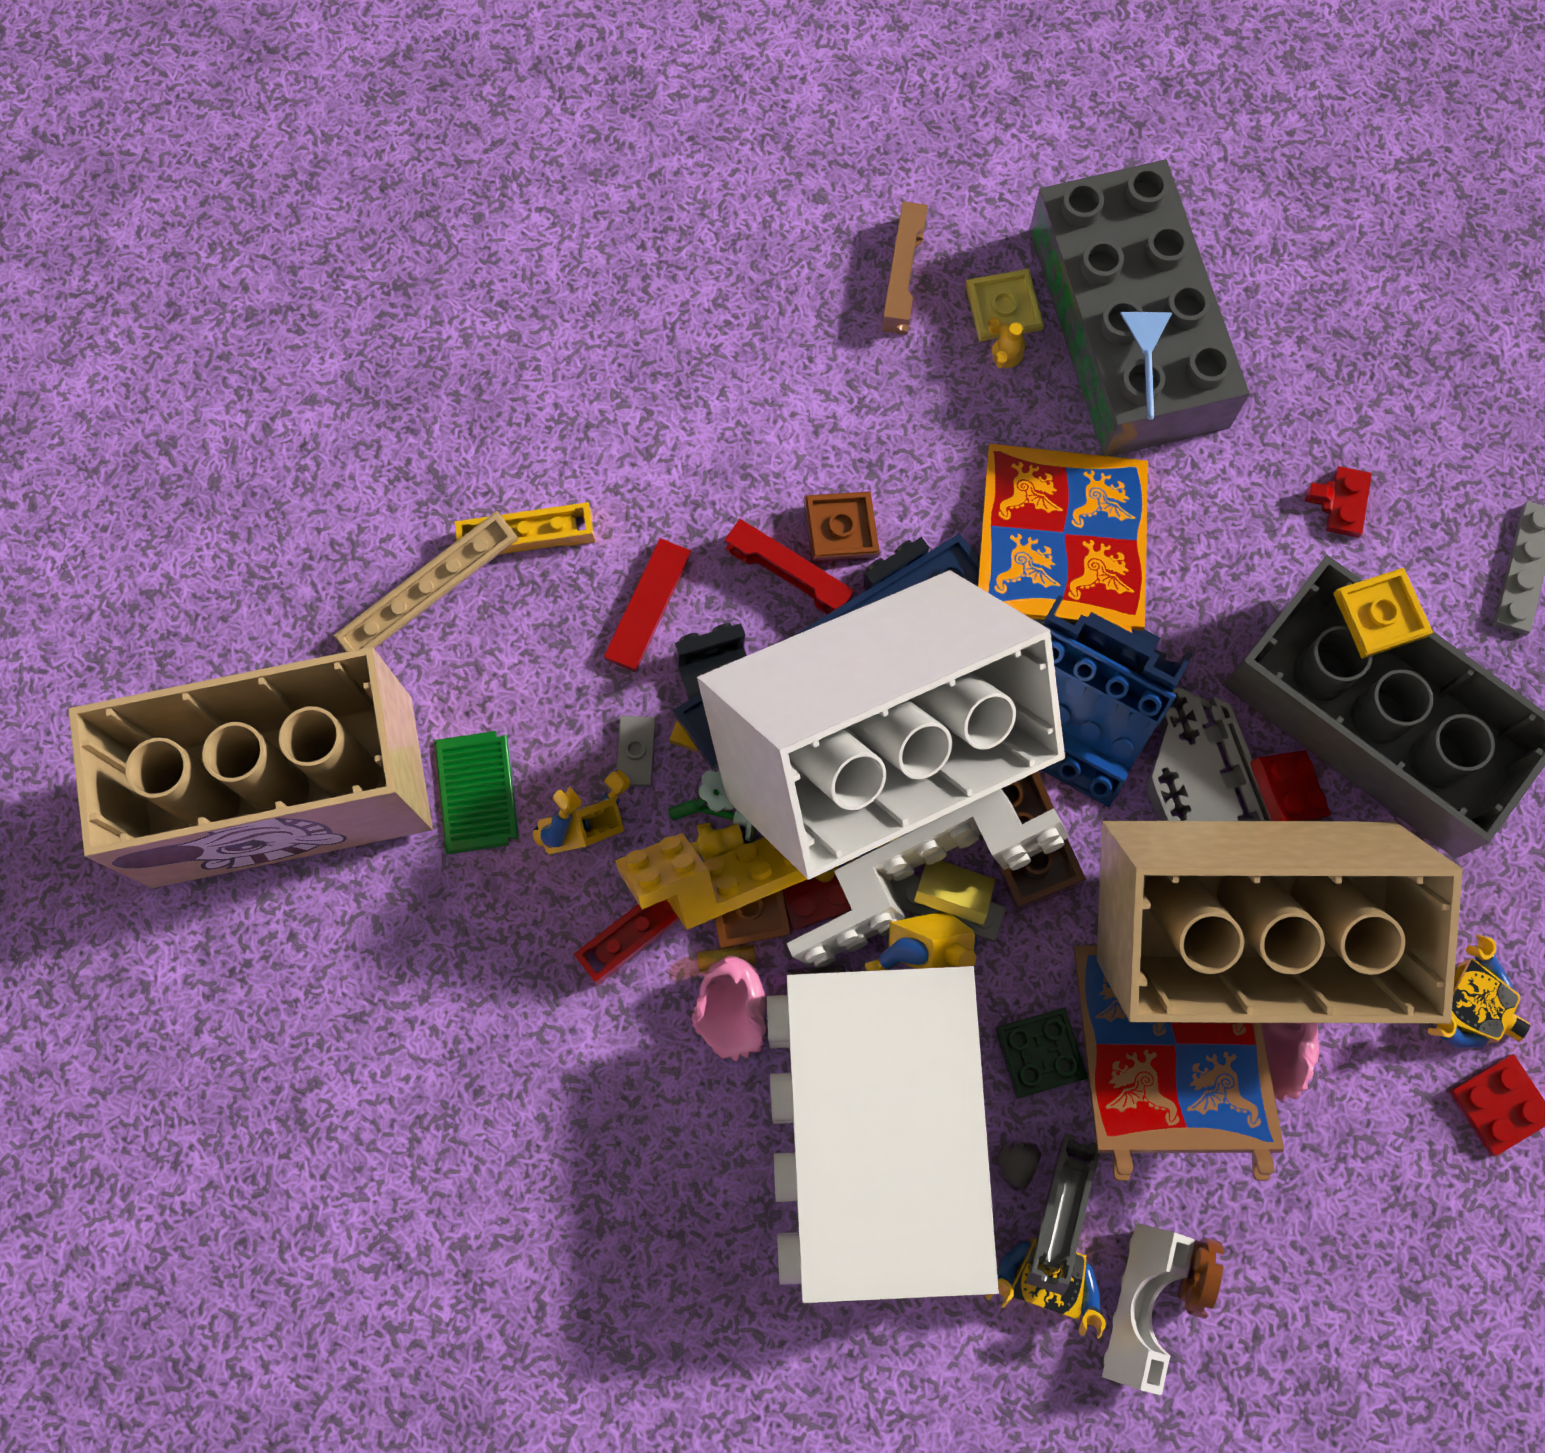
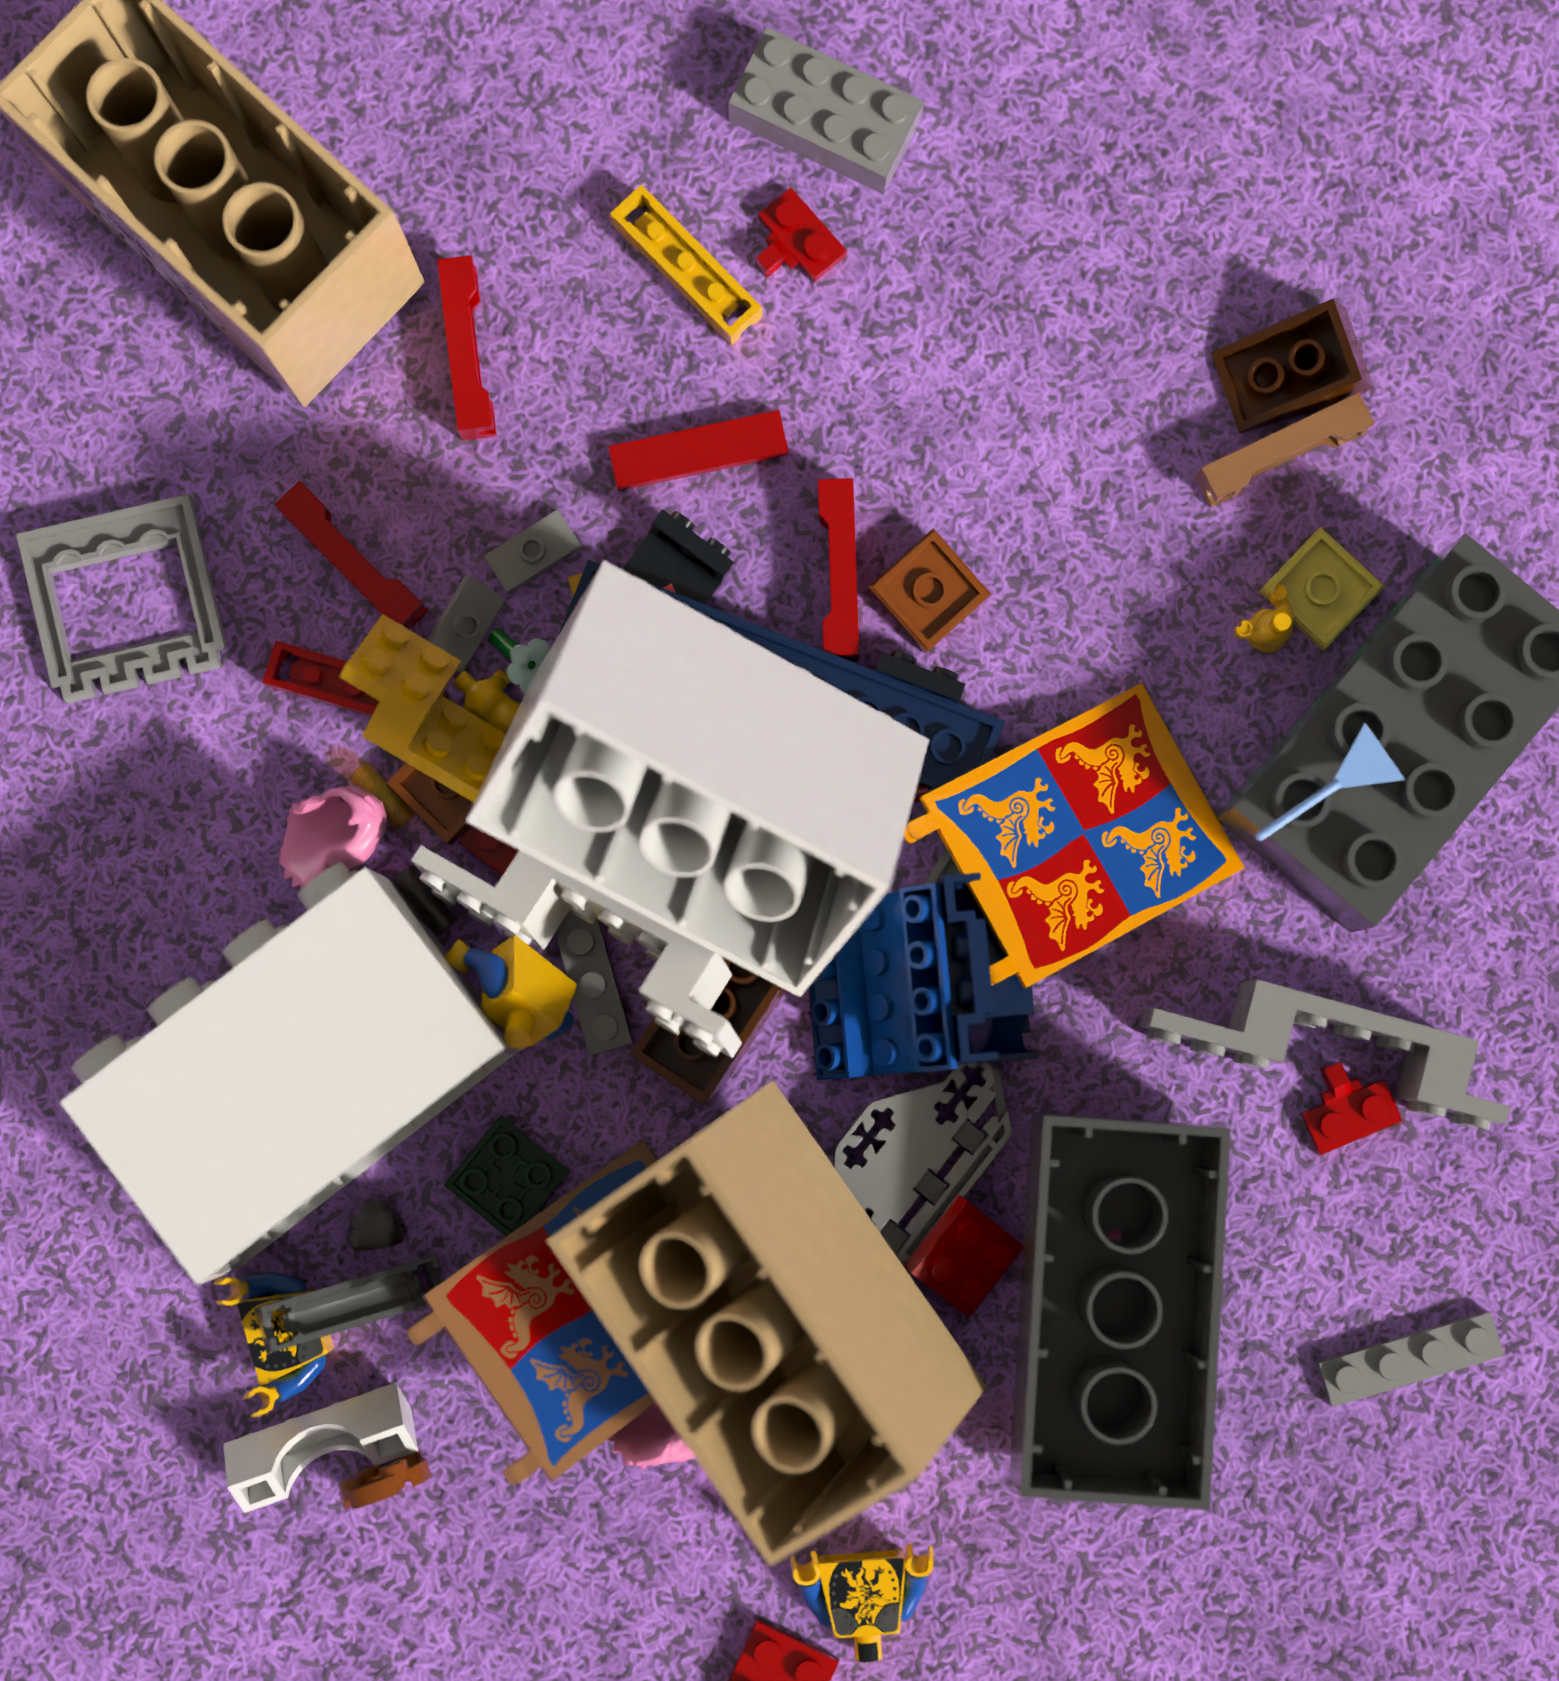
camera: 50 degrees right, 10 degrees up
tan tile [333,511,519,652] -> none
green window [434,731,519,855] -> none
torso [533,769,631,854] -> none
light yellow tile [914,861,995,925] -> none
yellow tile [1333,567,1433,659] -> none
none -> light grey hinge [16,494,228,704]
none -> red piece [274,480,429,630]
none -> light grey plate [427,575,506,674]
none -> red piece [437,255,497,441]
none -> light grey brick [728,27,924,195]
none -> red hinge [756,187,847,283]
none -> light grey bracket [1137,979,1511,1130]
none -> reddish brown slope [1211,298,1374,434]

